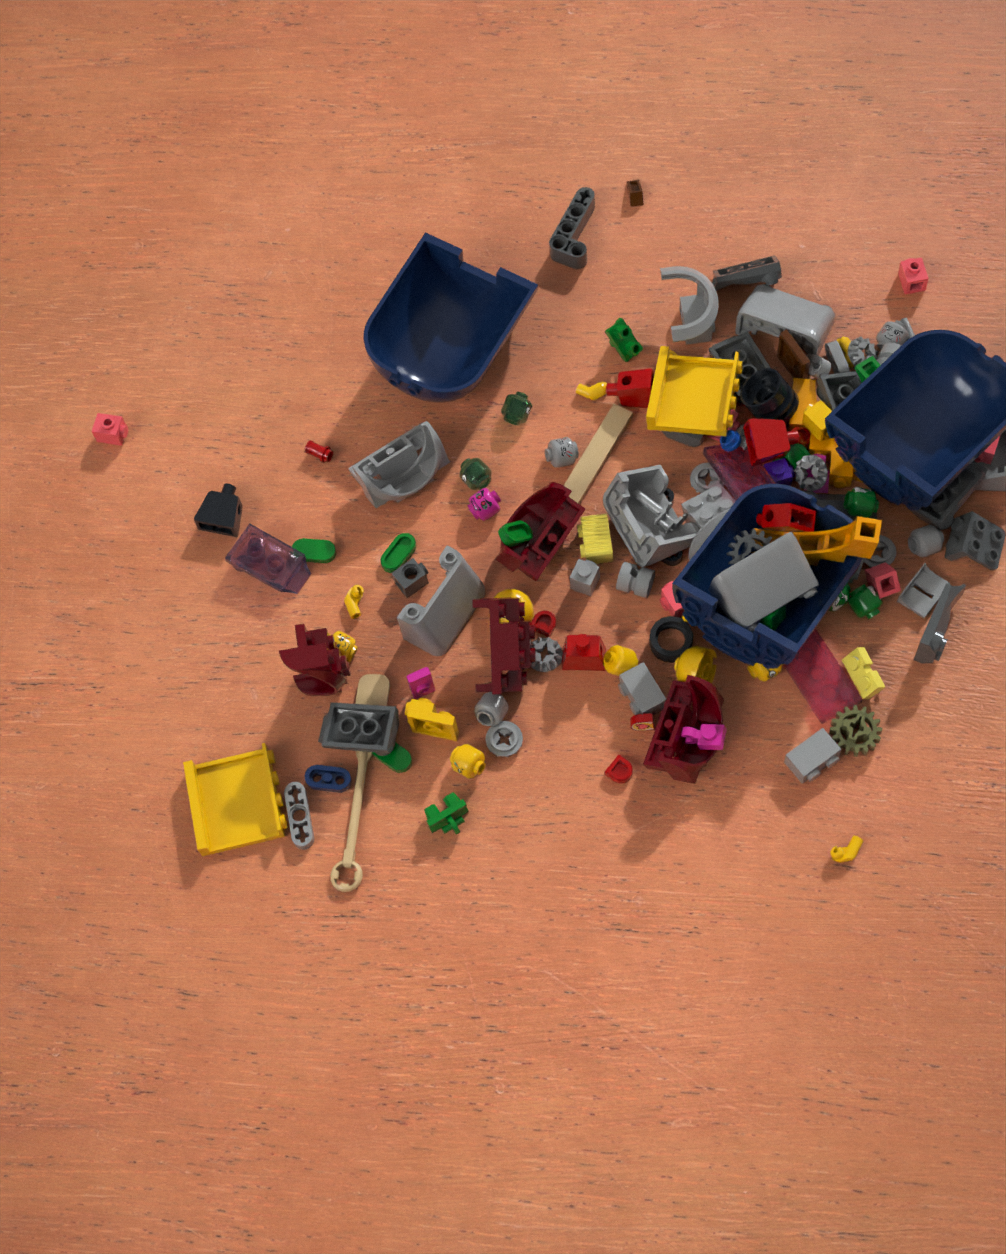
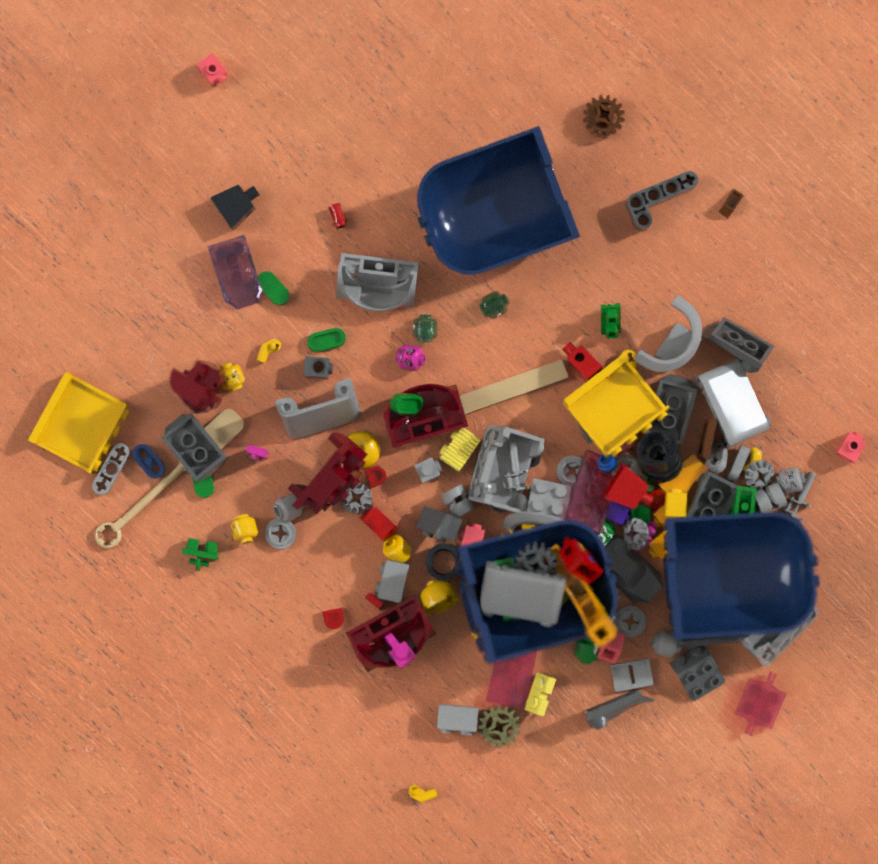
camera: 30 degrees right, 20 degrees up
yellow plate [405,698,459,741] -> none
light grey head [545,437,579,468] -> none
yellow arm [576,382,607,400] -> none
green head [843,487,879,518] -> none
none -> dark grey hinge [416,506,462,543]
none -> reddish brown gear [583,95,625,138]

